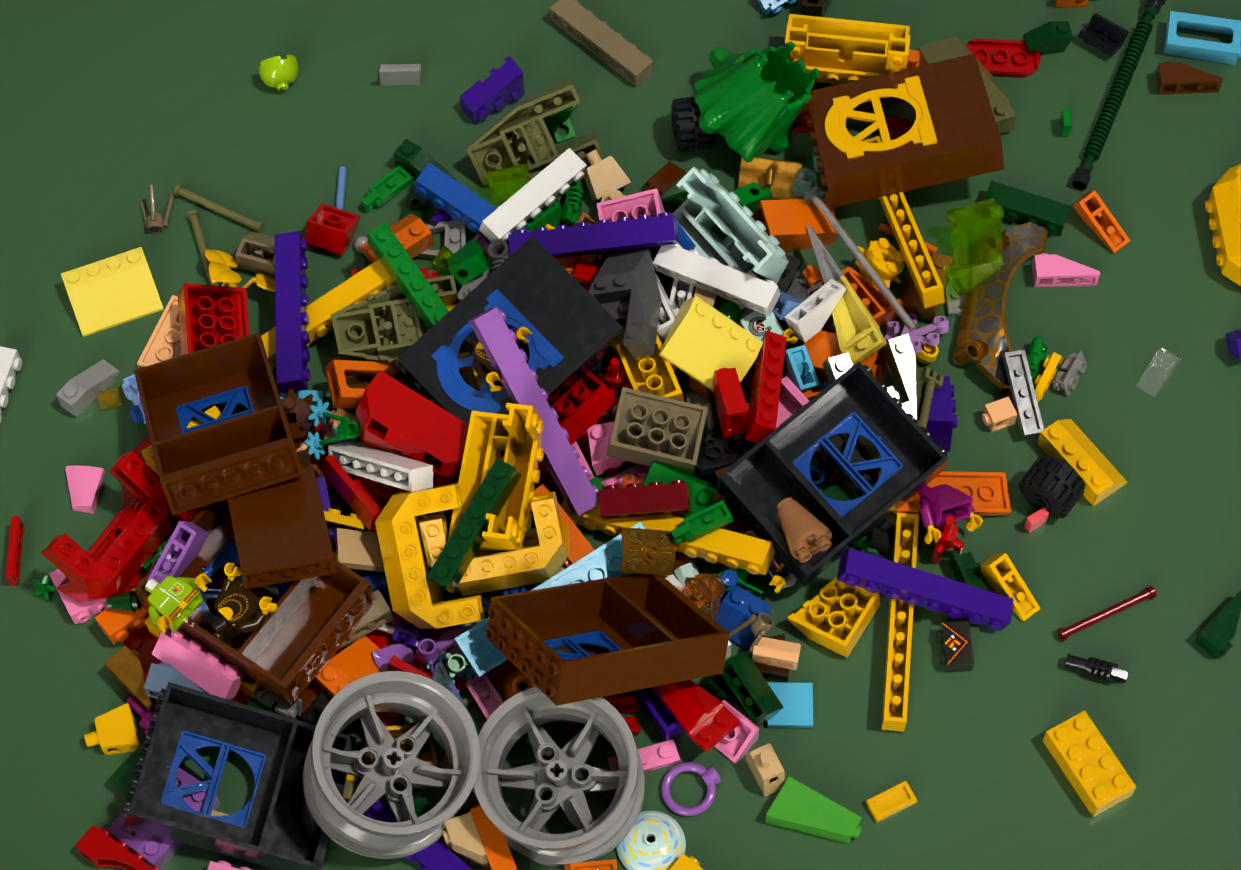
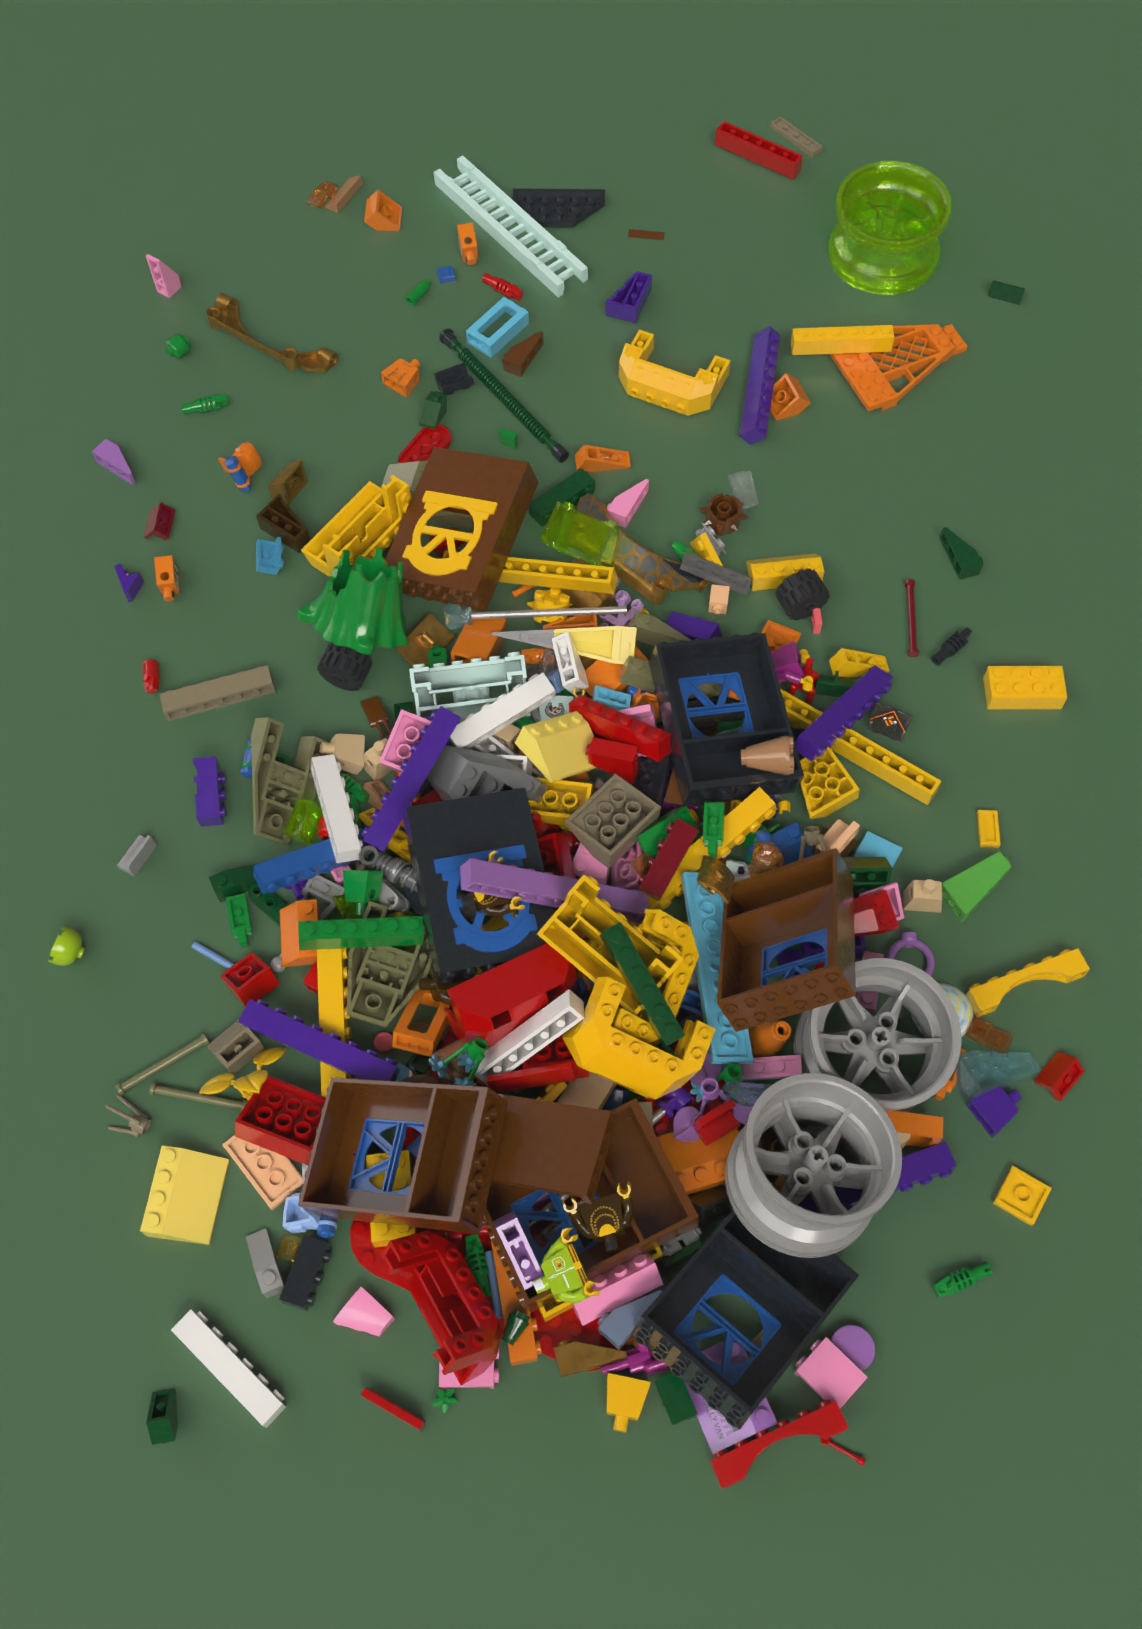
camera: 60 degrees left, 0 degrees up
olive hinge [917,366,944,430] -> none
none -> black brick [279,1235,333,1311]
none -> reddish brown brick [700,494,748,536]

